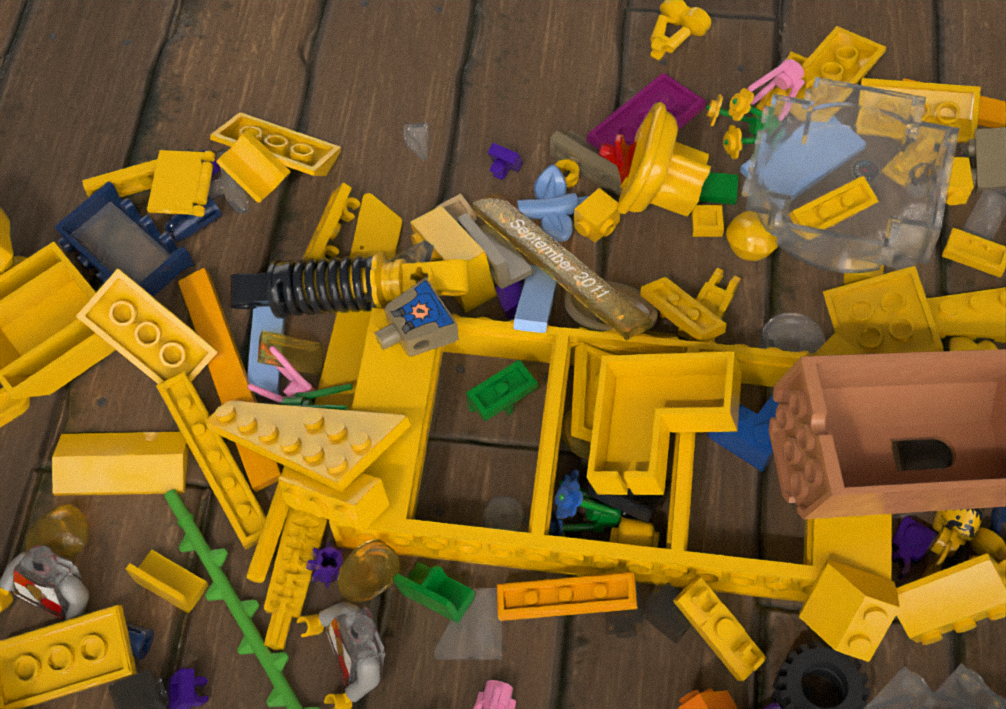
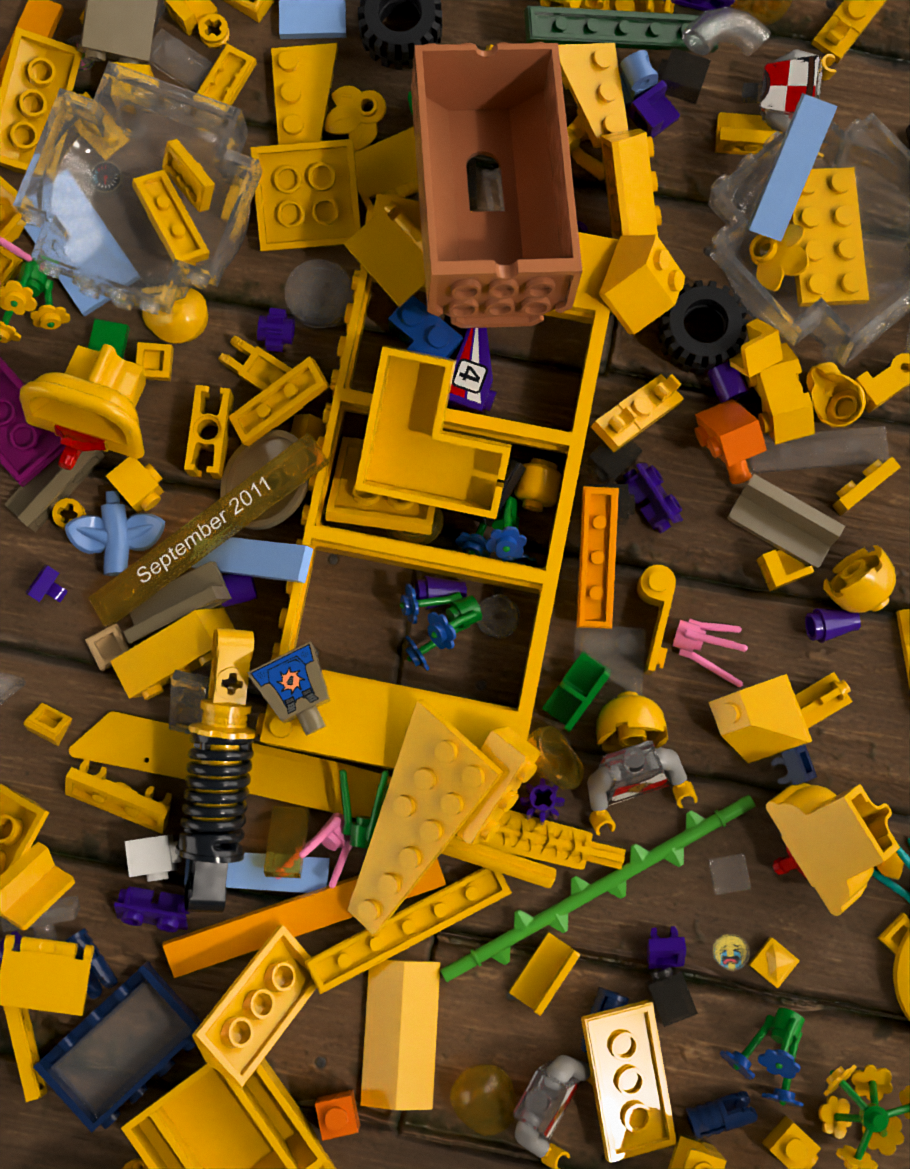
camera: 90 degrees left, 20 degrees up
green panel [466,360,538,422] -> none
yellow plate [921,526,961,578] -> none
none -> yellow slope [24,703,73,746]
none -> dark purple hinge [114,886,190,932]
none -> white brick [125,835,182,882]
none -> yellow plate [162,139,215,212]
none -> yellow piece [184,385,234,480]
none -> dark purple gear [257,308,295,352]
none -> orange brick [315,1089,361,1141]
none -> plant [400,584,482,671]
none -> dark purple cone [415,575,467,610]
none -> slope [447,328,497,415]
none -> yellow cylinder [596,691,668,753]
none -> dark purple hinge [623,463,683,534]
none -> yellow door [636,565,676,675]

